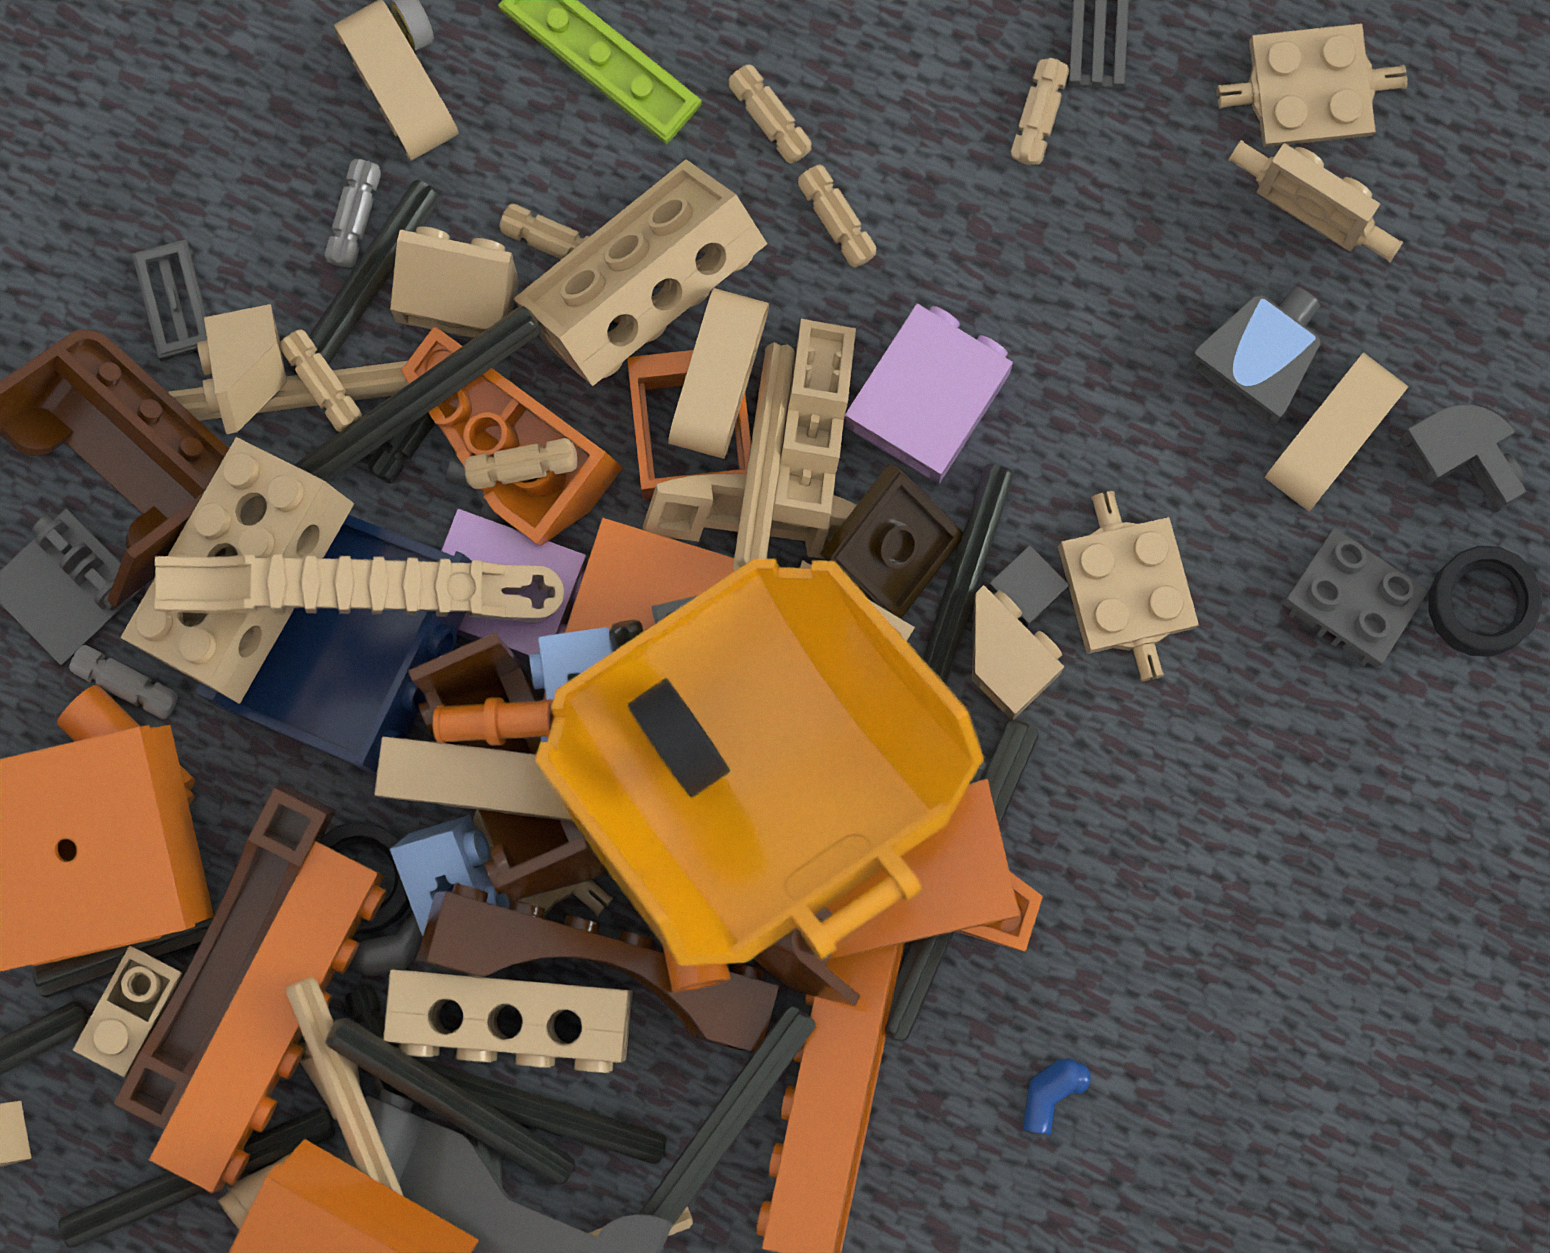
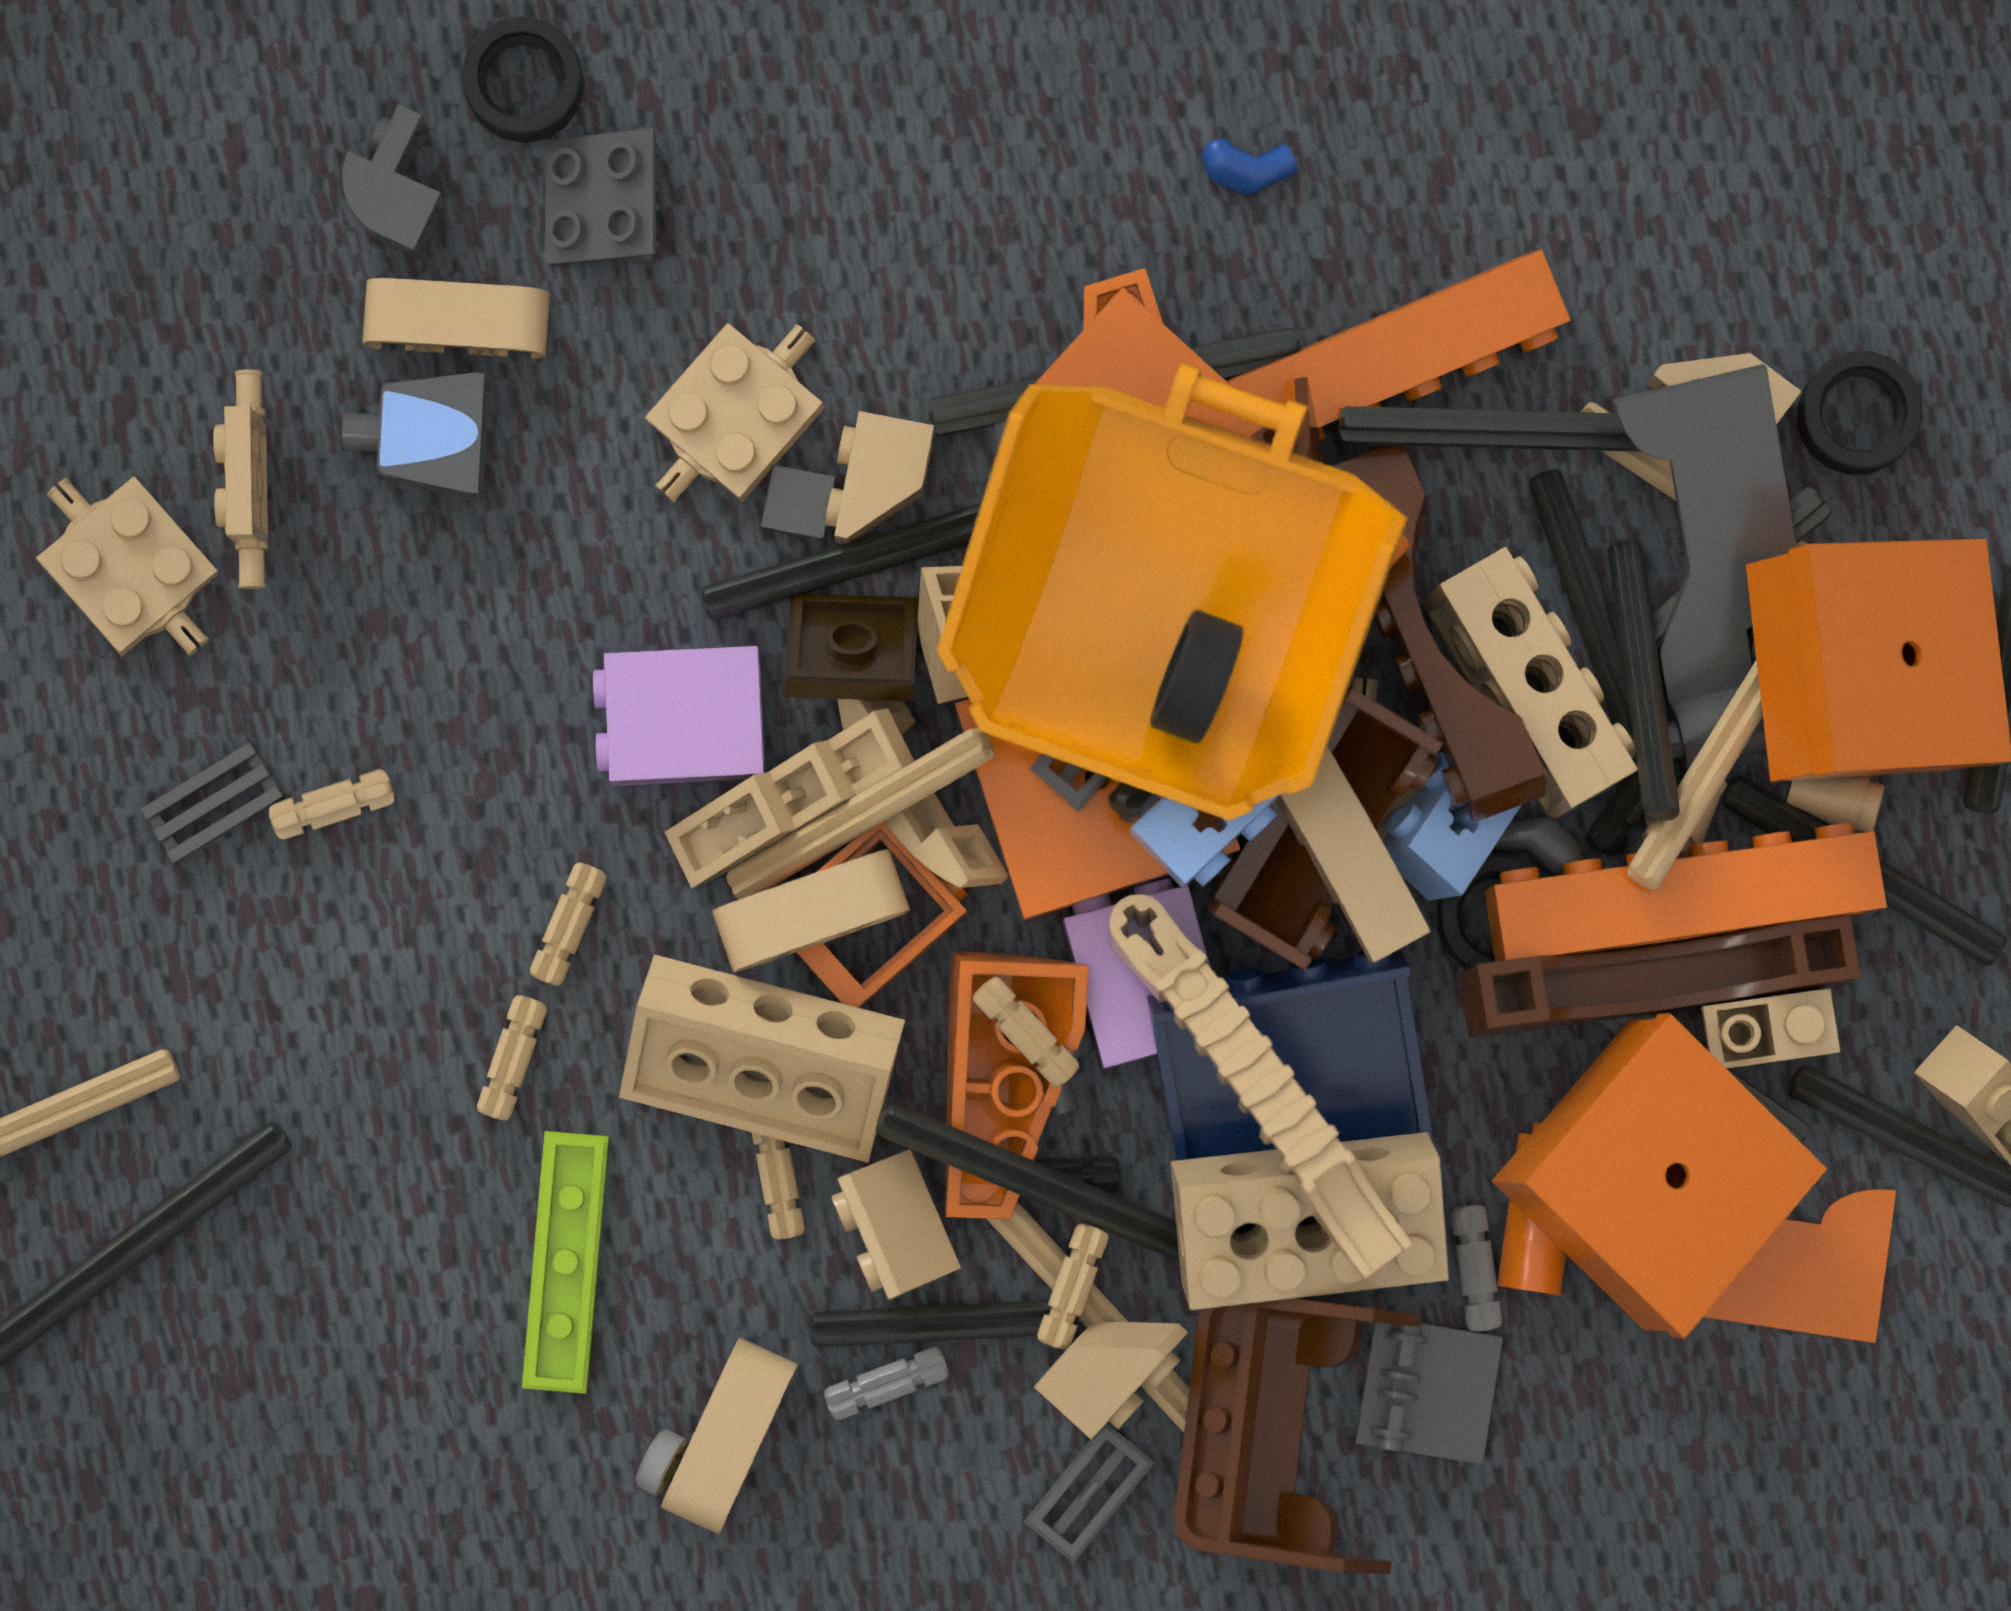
camera: 130 degrees left, 5 degrees up
orange pin [433,697,555,745] -> none

